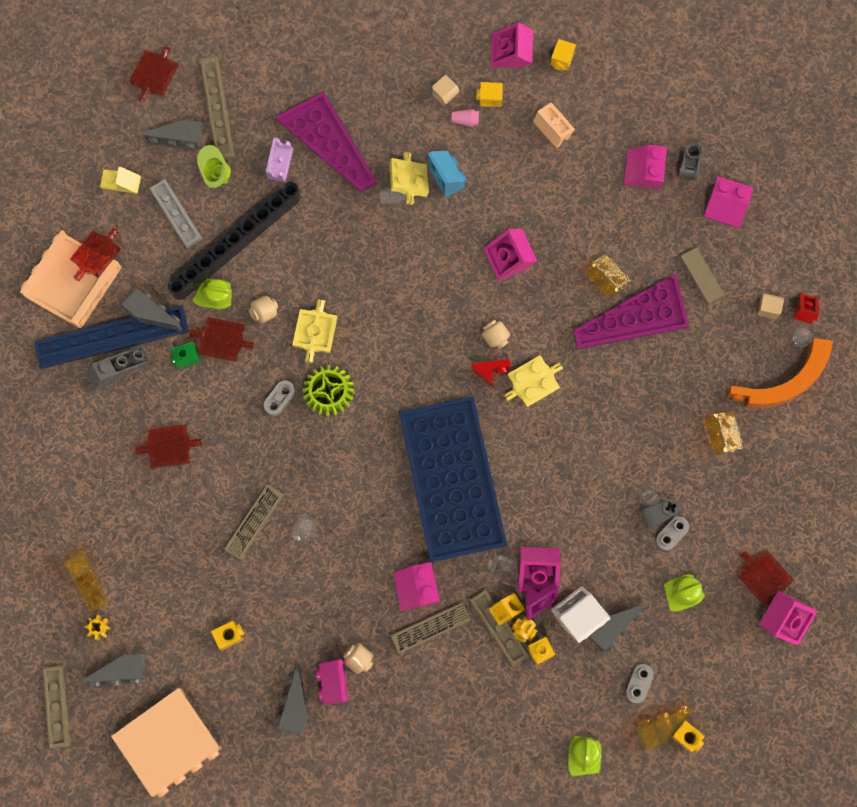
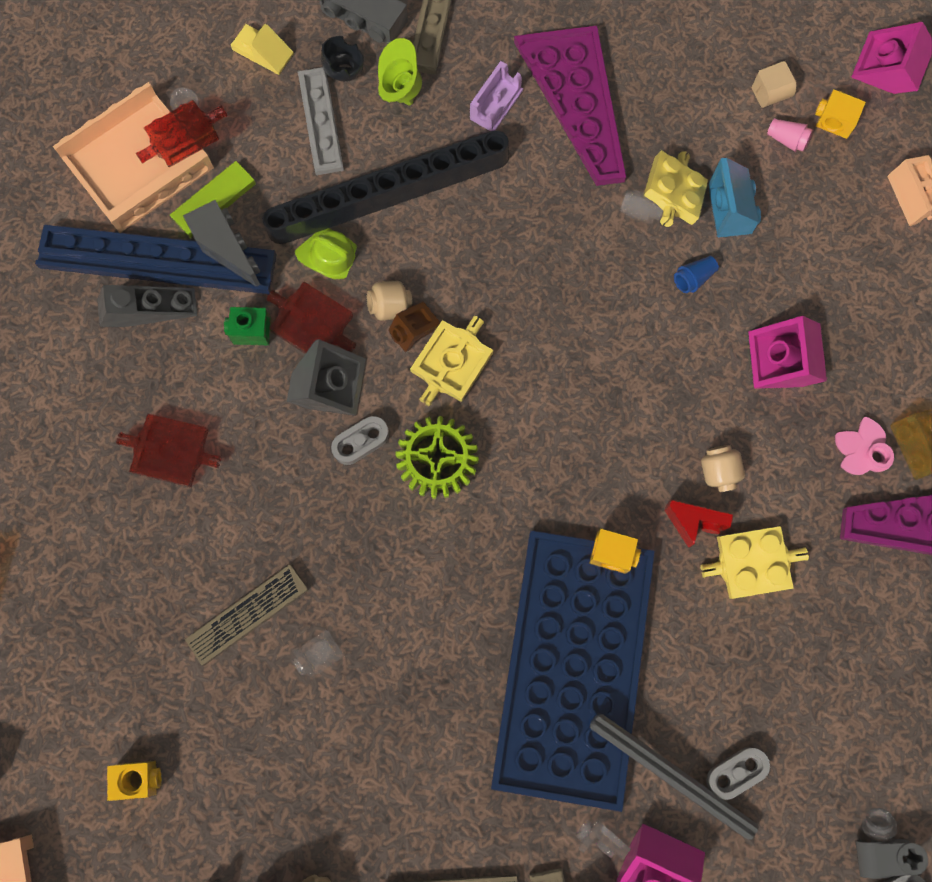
camera: 20 degrees right, 0 degrees up
dark pink slope [393,562,440,611] -> none
none -> clear plate [170,87,199,116]
none -> lime tile [170,161,256,238]
none -> dark grey slope [287,339,366,416]
none -> black hair [321,36,364,82]
none -> reddish brown bracket [389,302,440,352]
none -> yellow brick [589,529,641,574]
none -> dark grey axle [590,713,759,840]
none -> blue cone [674,256,719,294]
none -> light grey plate [706,747,770,800]
none -> bright pink plate [835,417,894,475]

